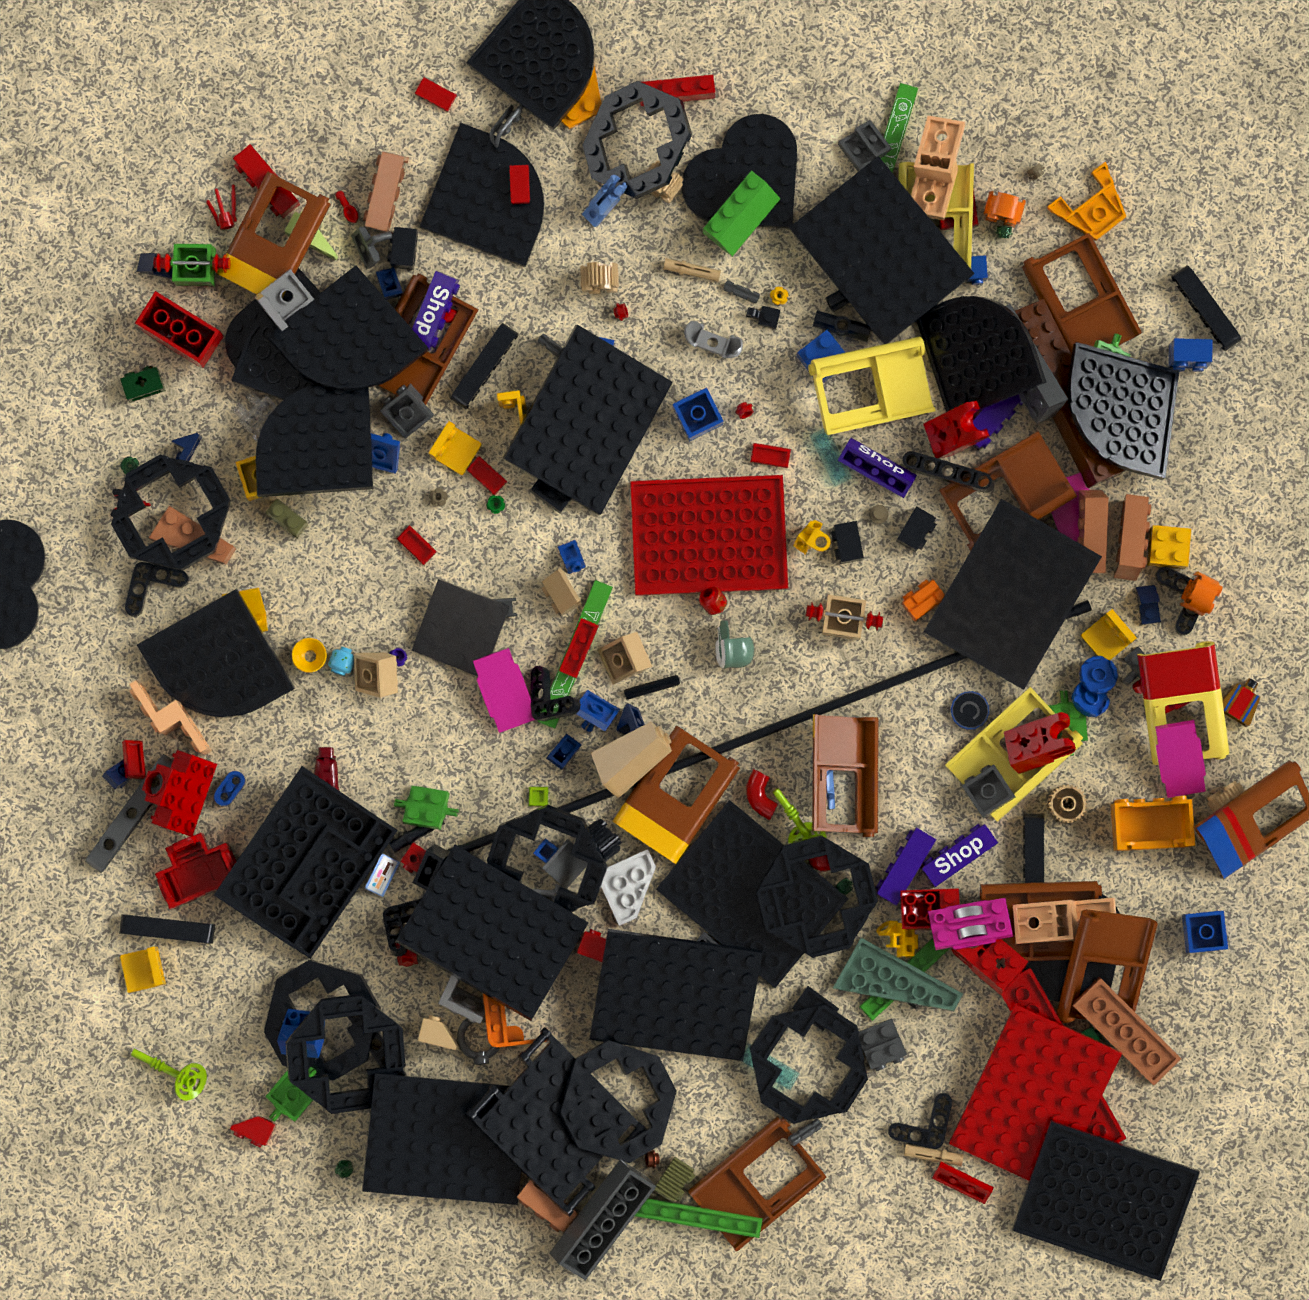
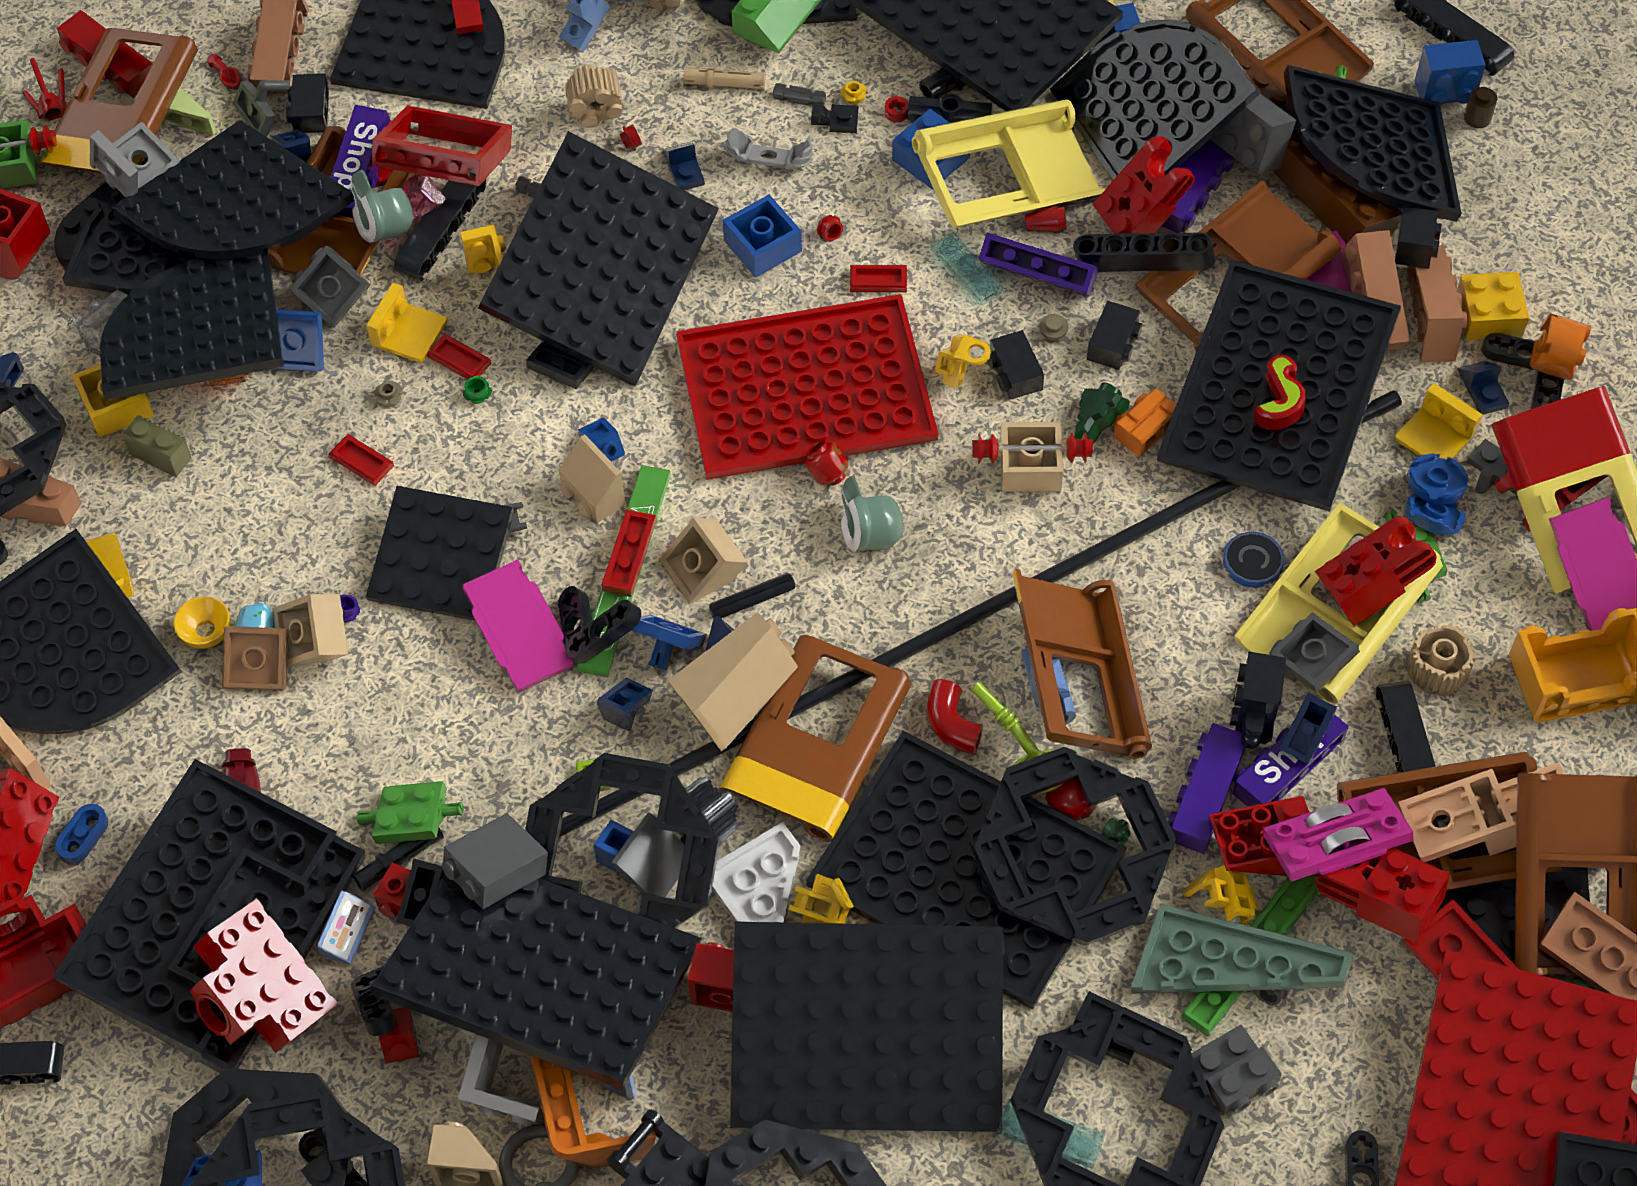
camera: 10 degrees left, 25 degrees down
none -> piece [189,899,338,1053]
none -> medium nougat tile [222,626,288,690]
none -> sand green piece [350,170,414,243]
none -> red window [372,105,512,186]
none -> clear pink arch [401,174,446,220]
none -> dark grey brick [442,813,548,909]
none -> dark blue slope [662,142,705,190]
none -> yellow piece [788,874,854,924]
none -> red bush [885,96,909,122]
none -> red cone [1025,205,1067,233]
none -> dark green rock [1074,382,1130,443]
none -> black hinge [1229,652,1286,750]
none -> red animal [1254,355,1305,430]
none -> dark blue slope [1280,692,1337,764]
none -> black brick [1395,207,1442,269]
none -> dark brown brick [1464,87,1498,128]

